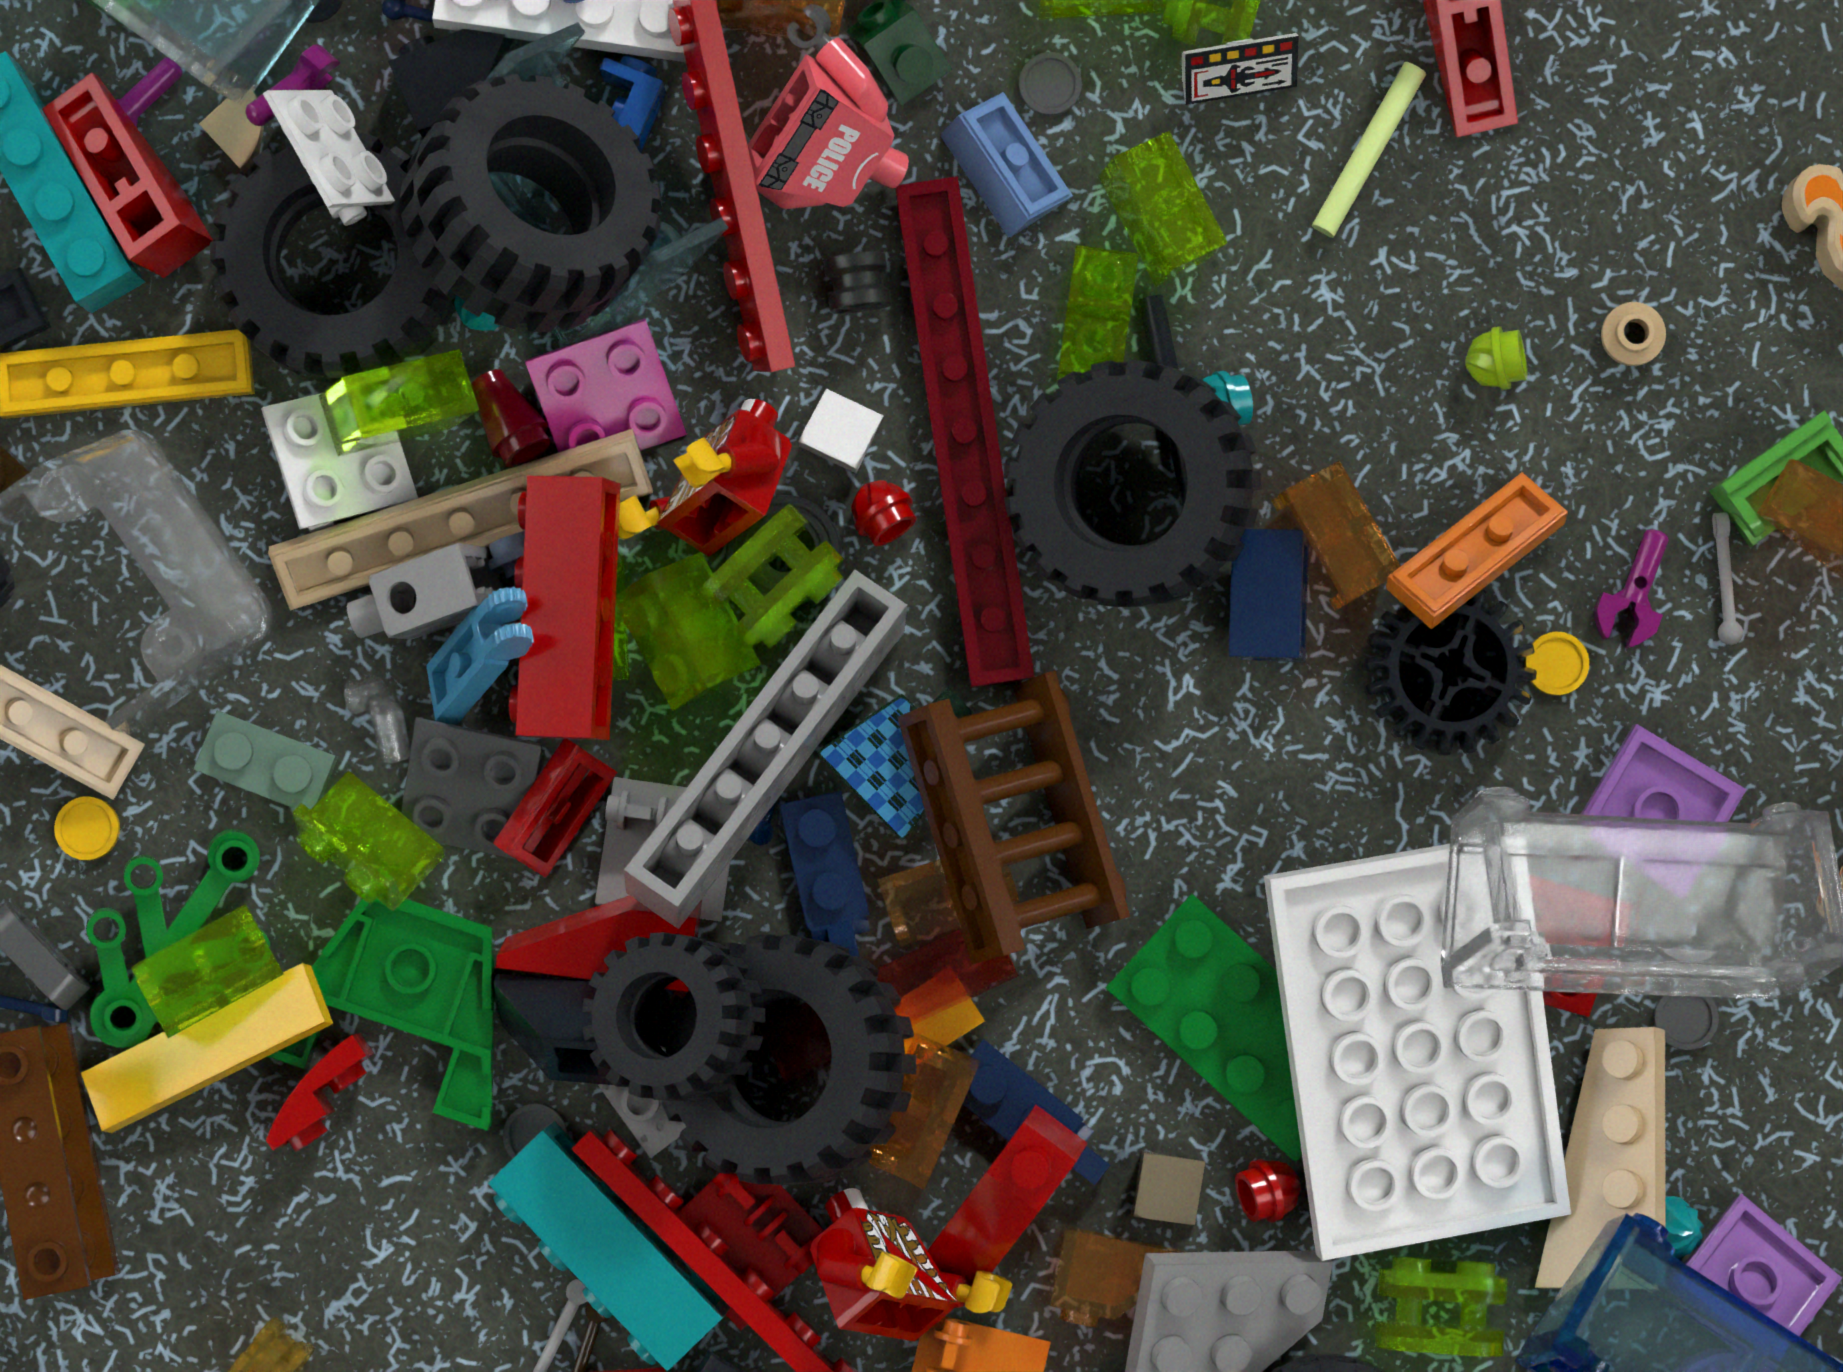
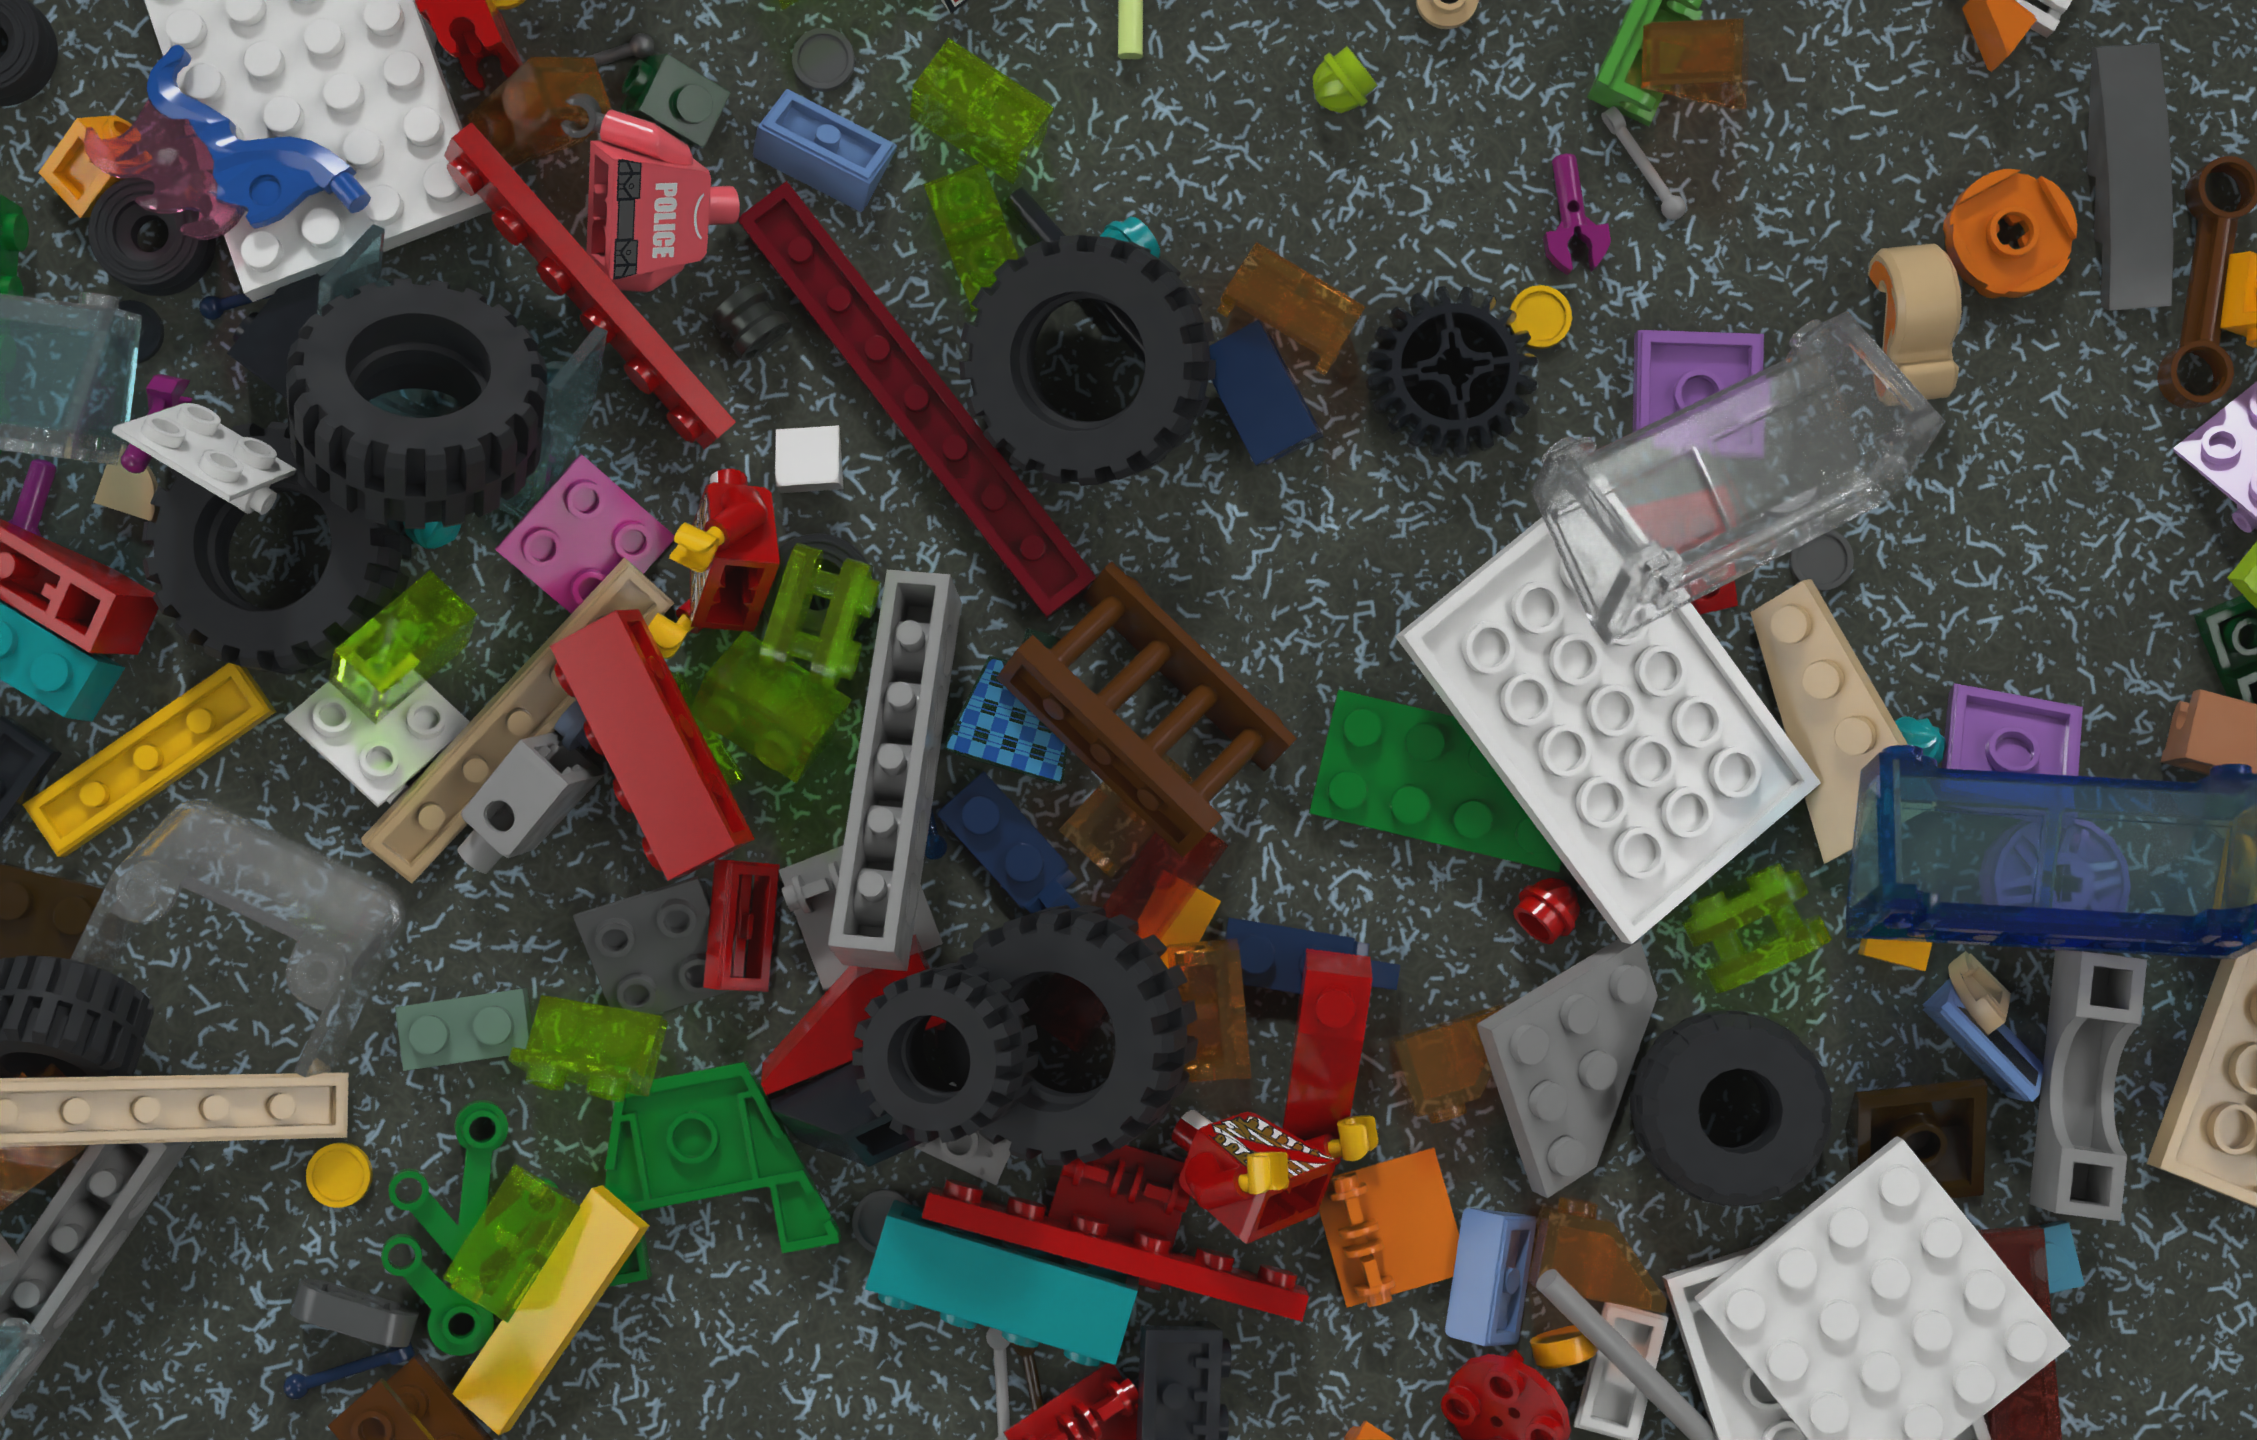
camera: 35 degrees left, 0 degrees up
red slope [266,1033,374,1152] -> none
clear arm [344,674,411,763] -> none
dark azure hinge [426,587,534,724] -> none
dark red cone [469,369,551,467] -> none
blue bracket [599,56,666,153] -> none
red plate [851,480,917,546] -> none
dark tan slope [1131,1150,1205,1225] -> none
orange tile [1386,472,1568,629] -> none

